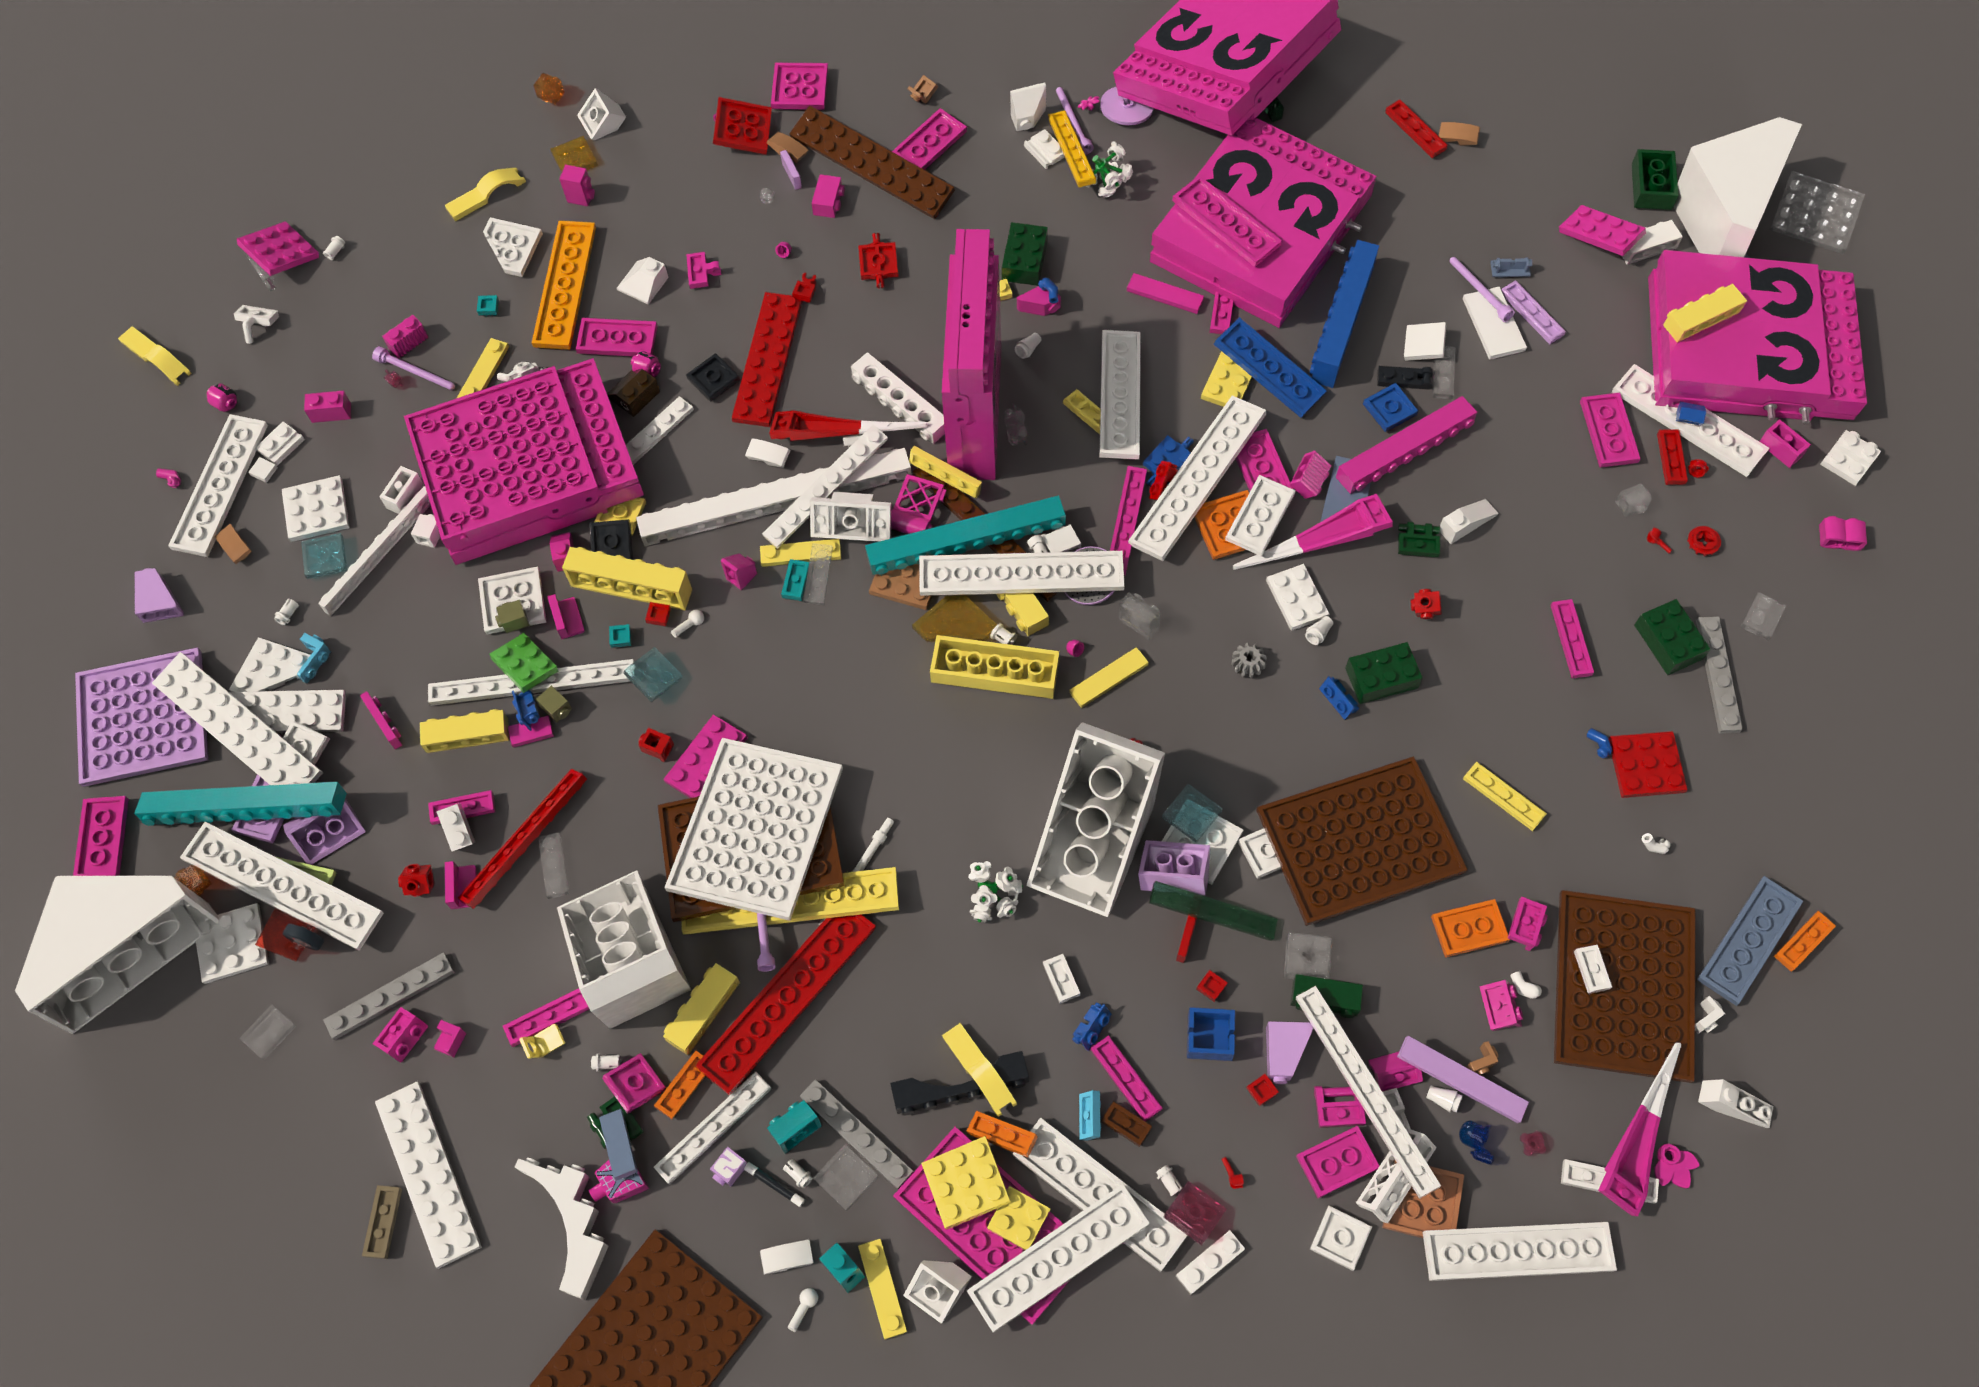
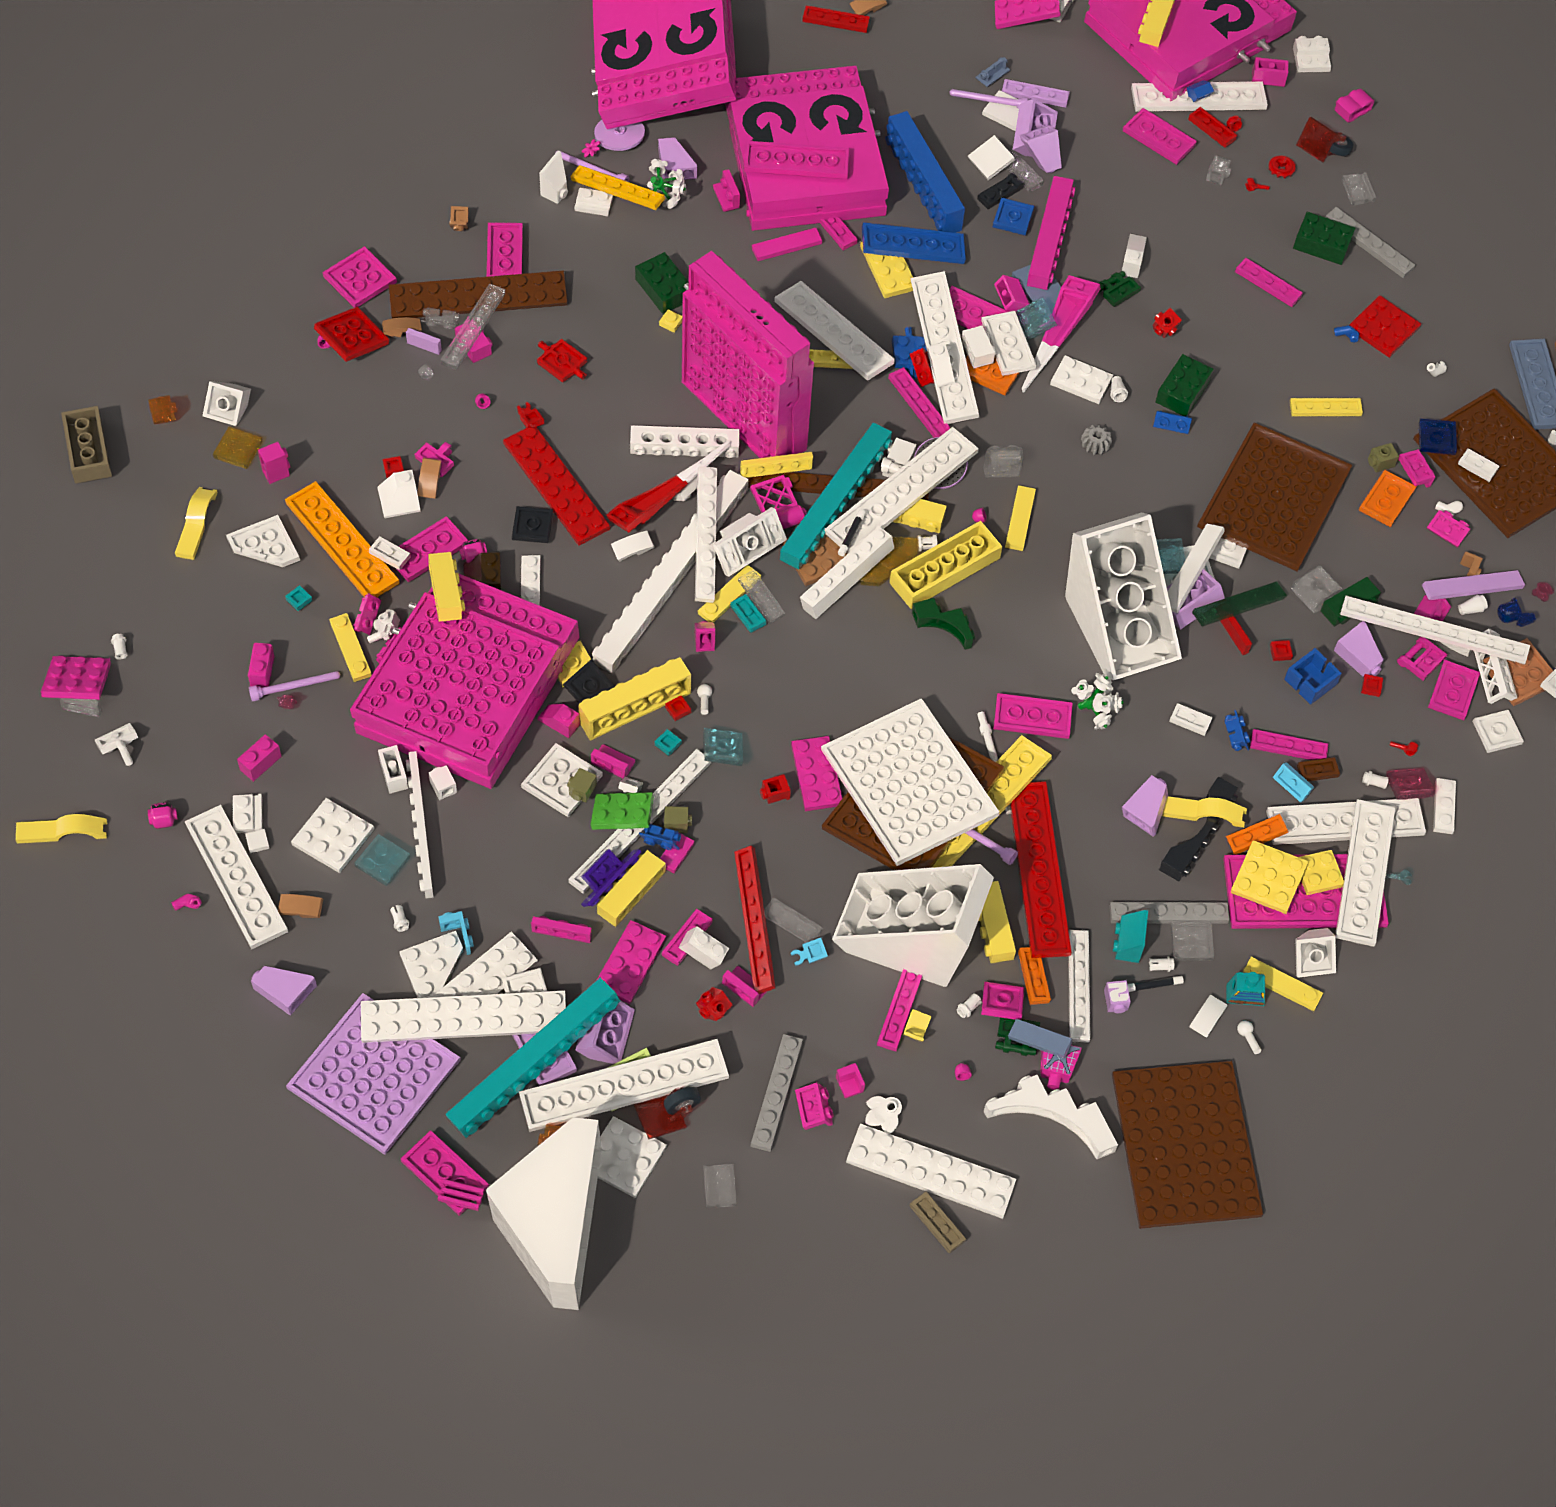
camera: 50 degrees left, 5 degrees down
none -> dark tan brick [61,406,112,484]
none -> dark pink hinge [353,593,382,635]
none -> white plate [369,536,411,570]
none -> red plate [382,456,404,478]
none -> medium nougat slope [417,458,442,499]
none -> clear hinge [421,307,459,329]
none -> light yellow brick [428,552,465,622]
none -> dark pink tile [438,1179,485,1211]
none -> clear plate [440,283,505,370]
none -> dark purple bracket [580,849,642,907]
none -> dark pink plate [596,920,666,1004]
none -> white plate [618,777,643,793]
none -> lavender slope [658,138,697,180]
none -> dark pink bracket [713,169,740,212]
none -> medium azure plate [791,937,828,966]
none -> white brick [800,526,894,619]
none -> black bar [838,509,866,556]
none -> white plate [865,1096,902,1134]
none -> dark green arch [912,598,975,650]
none -> white slope [928,342,955,387]
none -> dark pink hinge [955,1063,972,1081]
none -> white brick [961,326,996,368]
none -> dark pink plate [993,693,1073,739]
none -> lavender slope [1013,98,1058,157]
none -> clear light blue plate [1016,297,1057,341]
none -> lavender slope [1020,125,1061,173]
none -> lavender slope [1122,775,1168,837]
none -> white tile [1168,524,1224,613]
none -> clear red plate [1296,117,1353,163]
none -> olive brick [1368,443,1399,472]
none -> clear light blue hand [1385,870,1412,885]
none -> clear blue plate [1419,418,1457,455]

